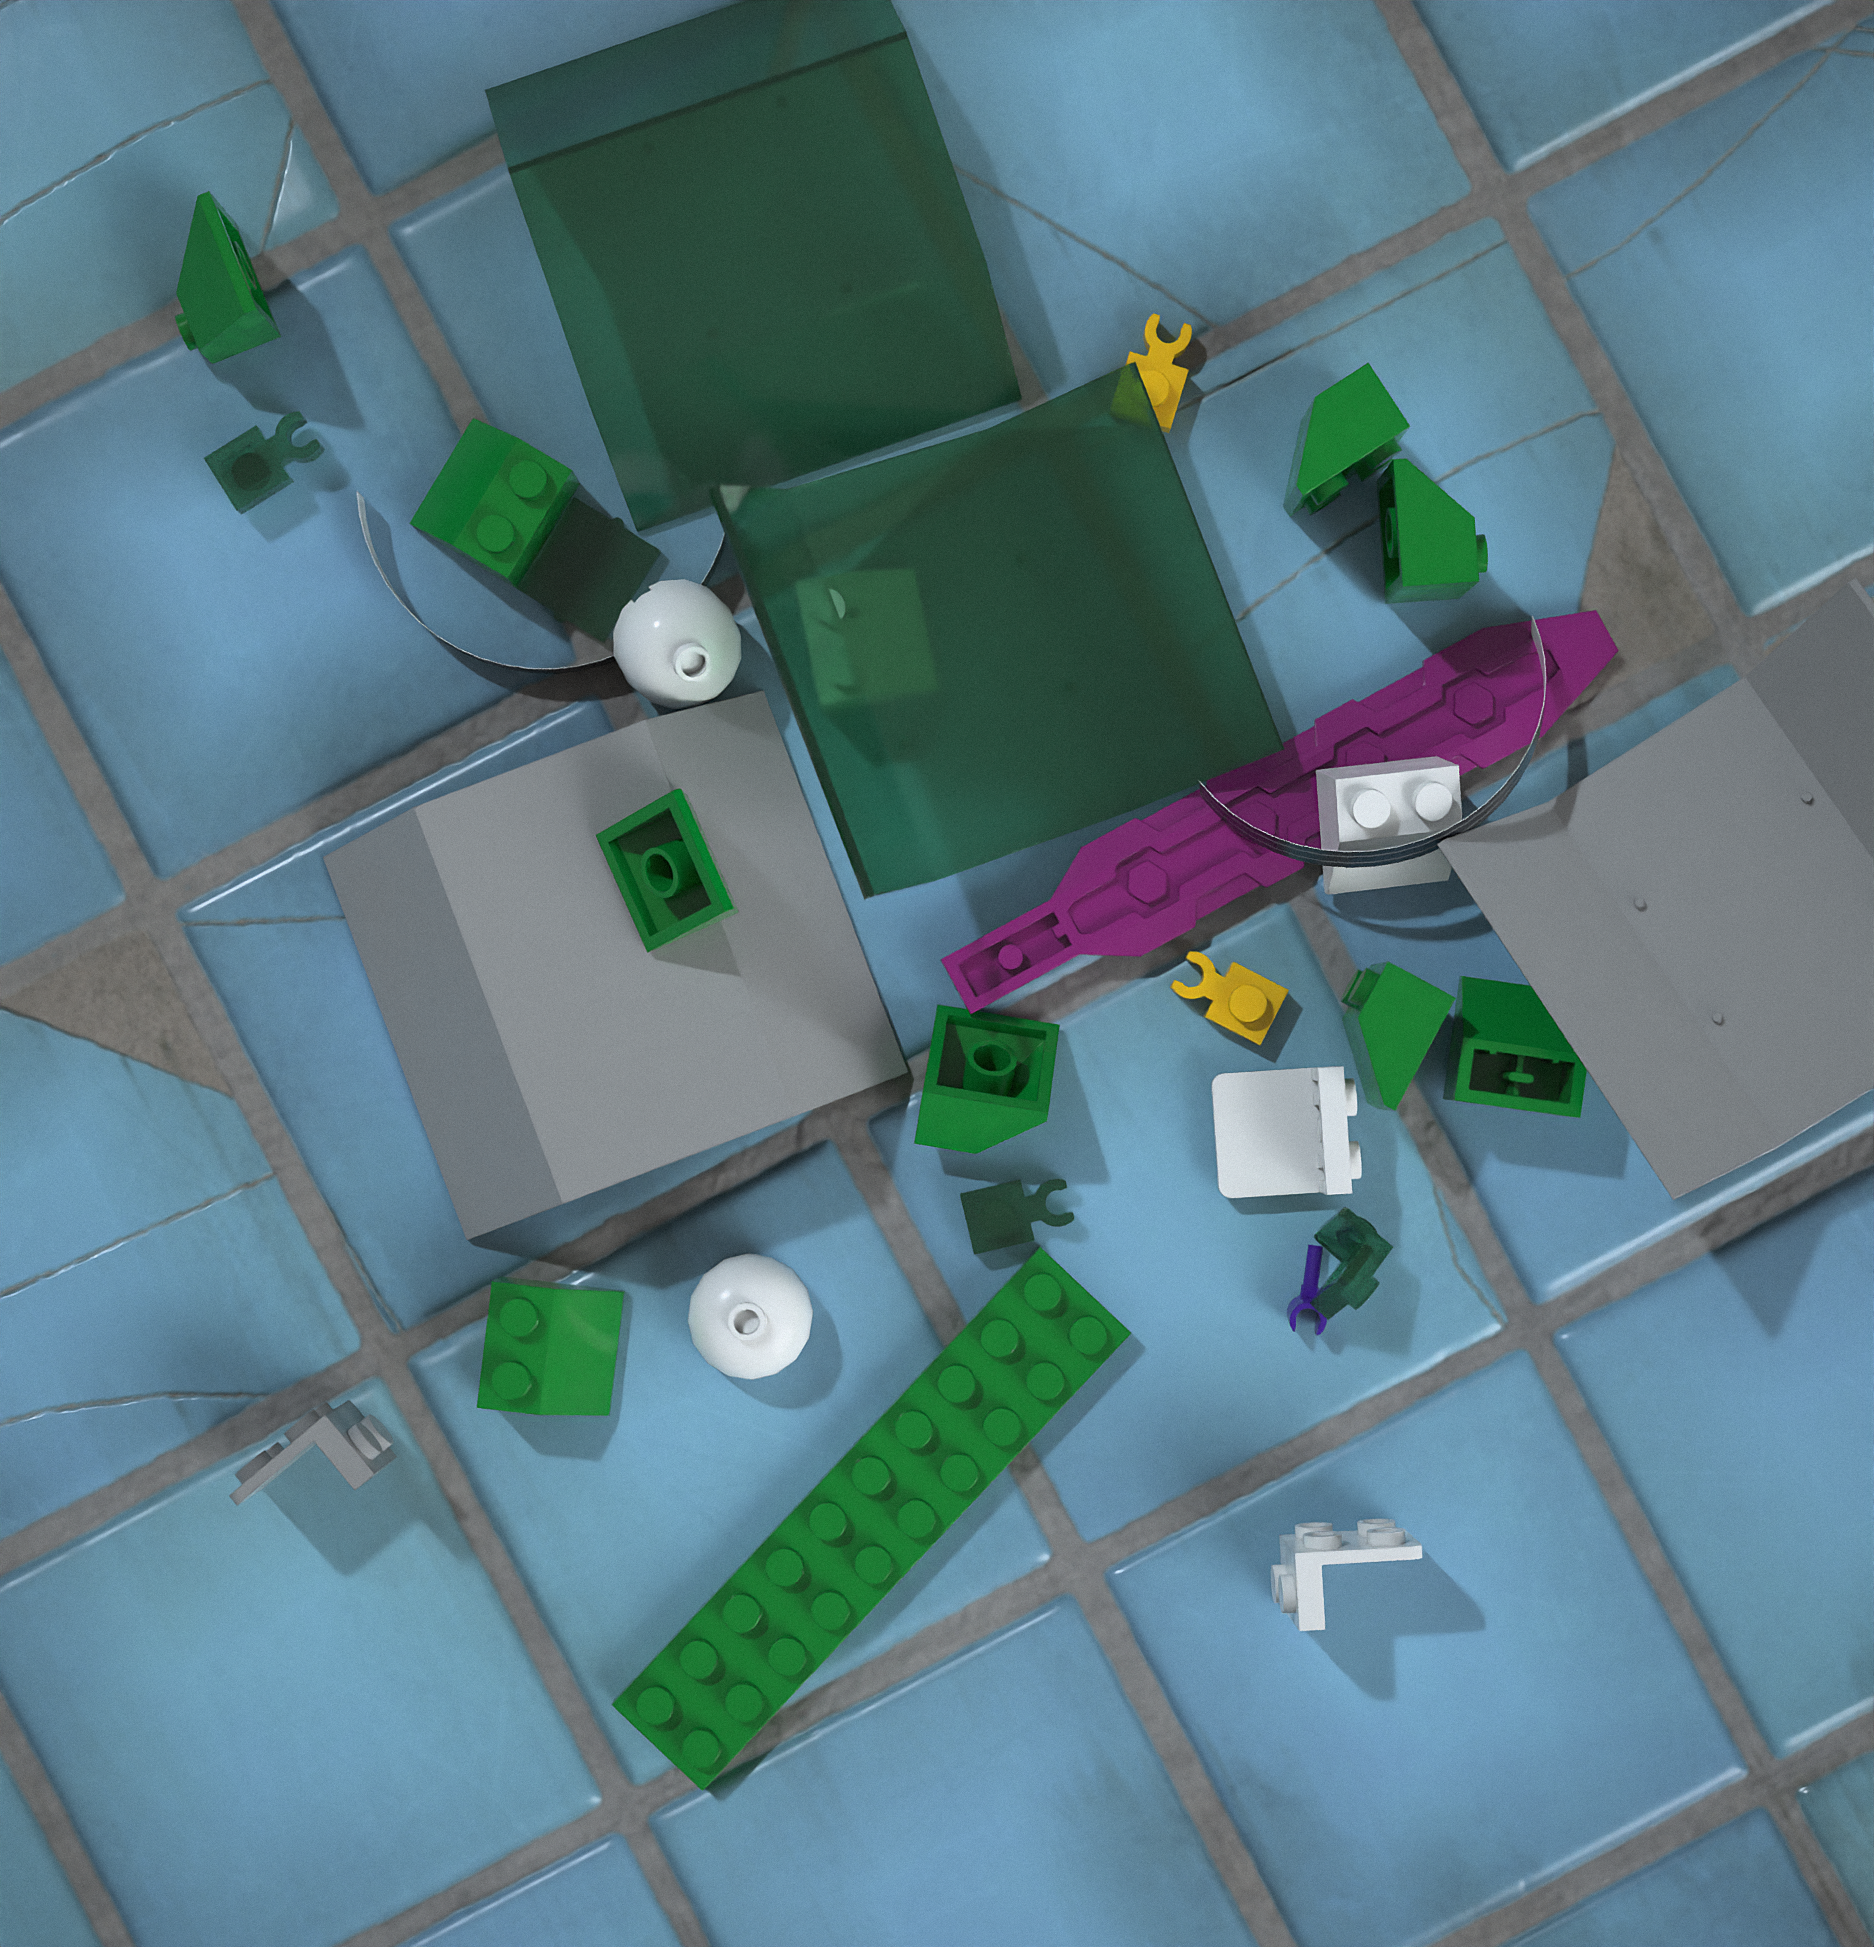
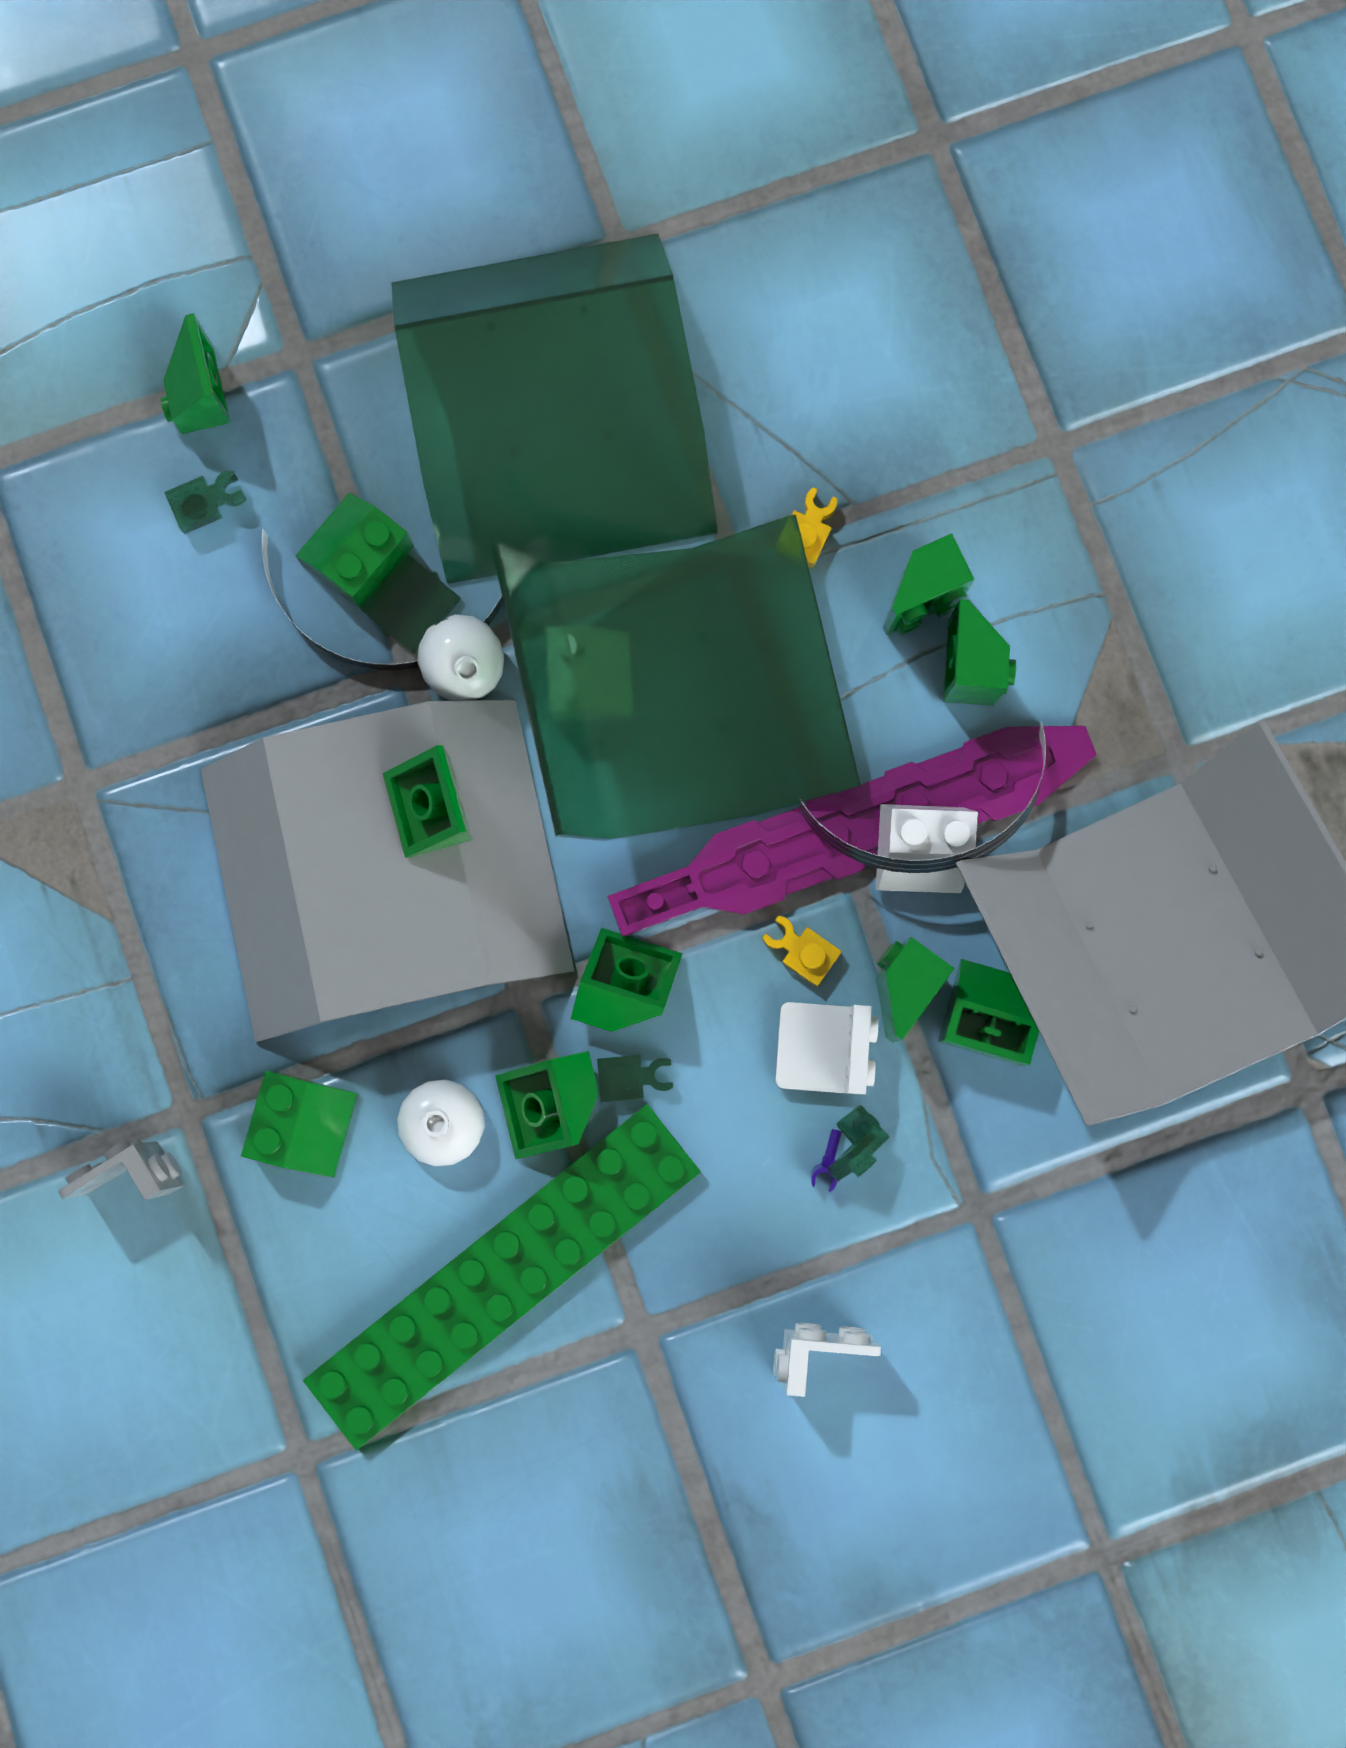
camera: 10 degrees right, 5 degrees down
none -> green slope [495,1051,599,1160]

